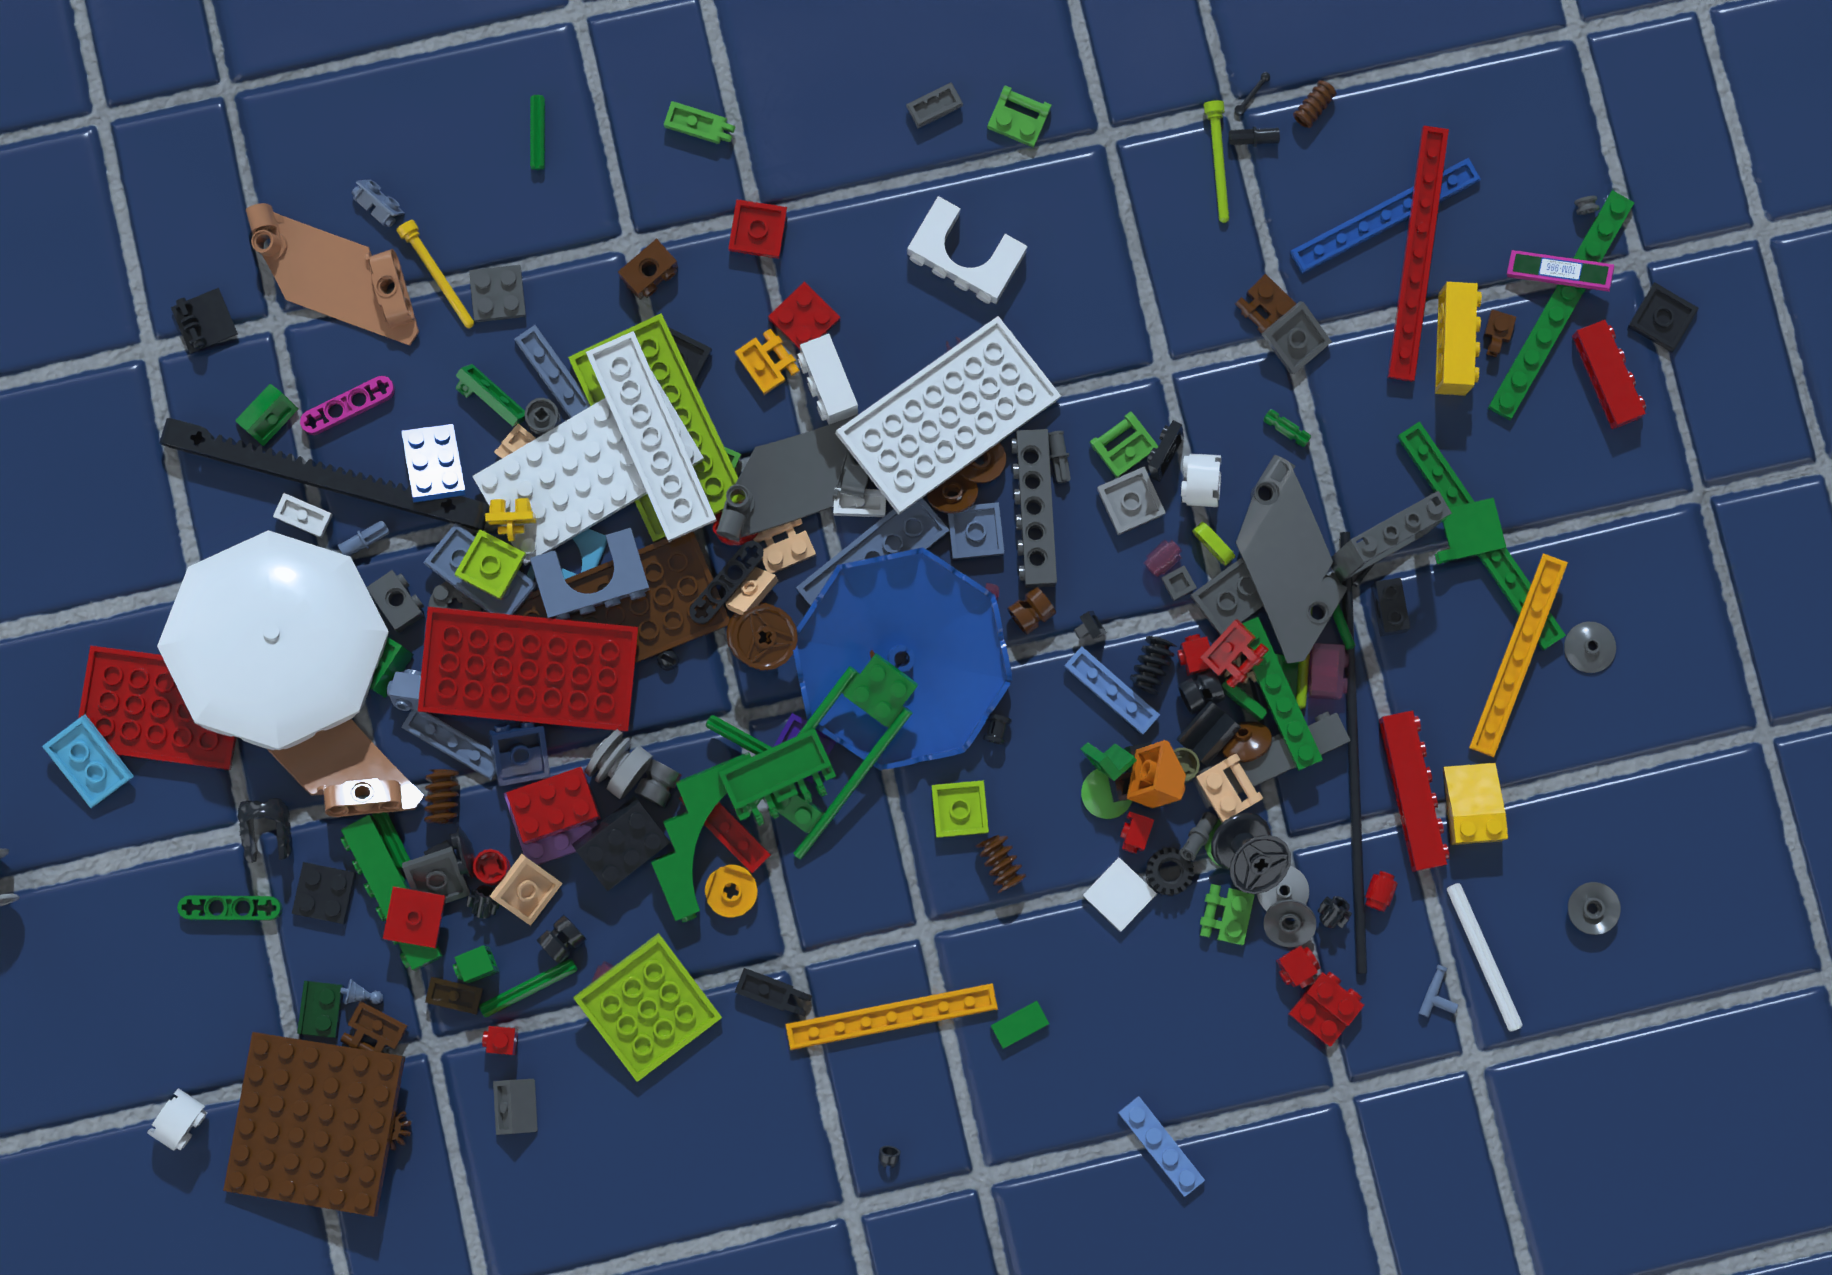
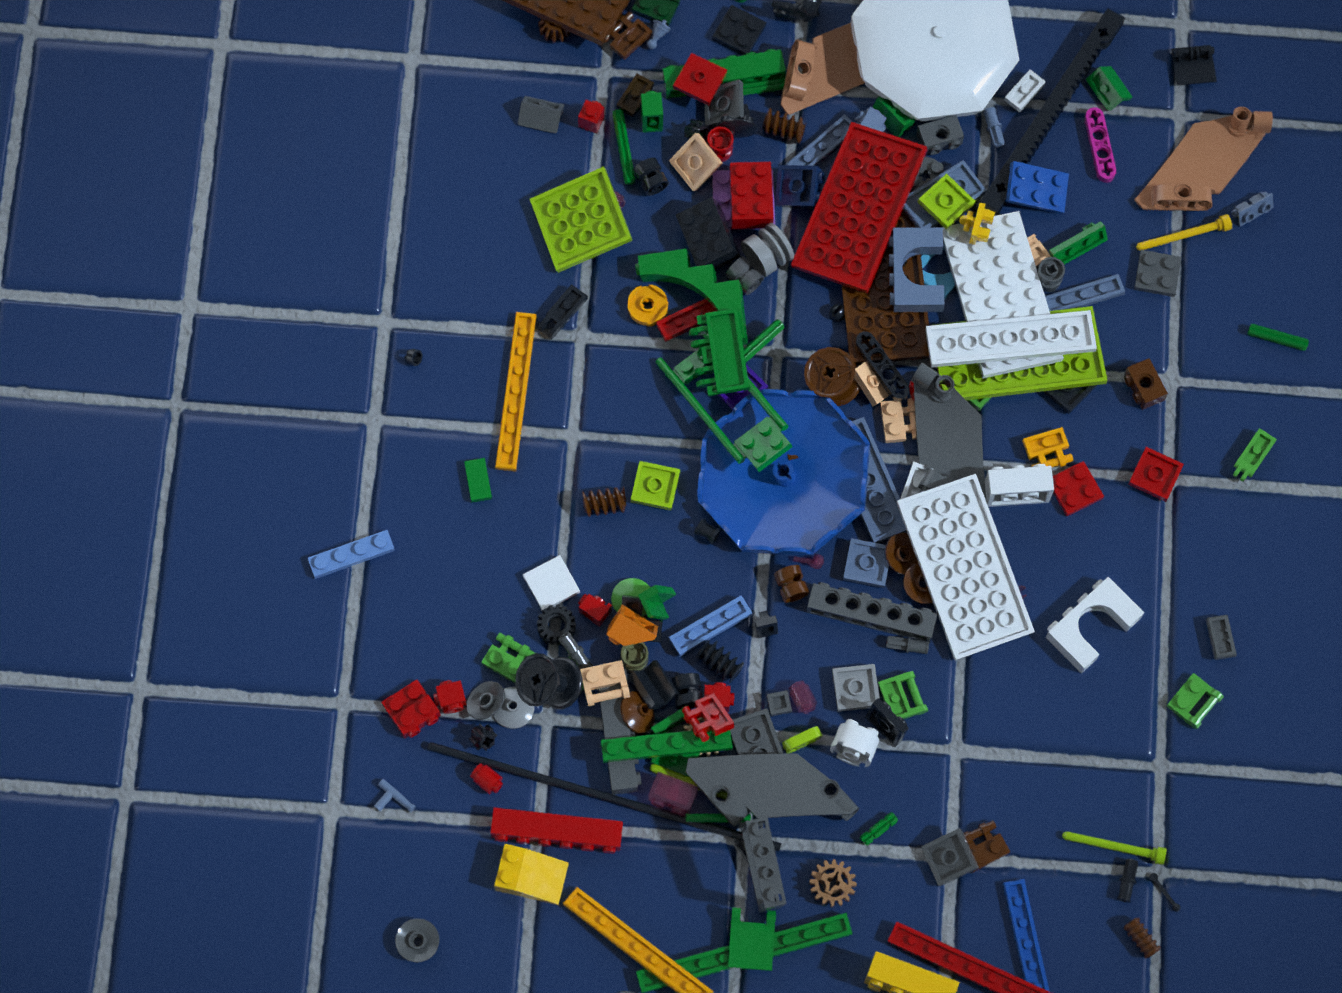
camera: 110 degrees right, 10 degrees down
black brick [1371,577,1410,637] -> none
white axle [1447,883,1523,1031] -> none
none -> medium nougat gear [809,859,857,908]

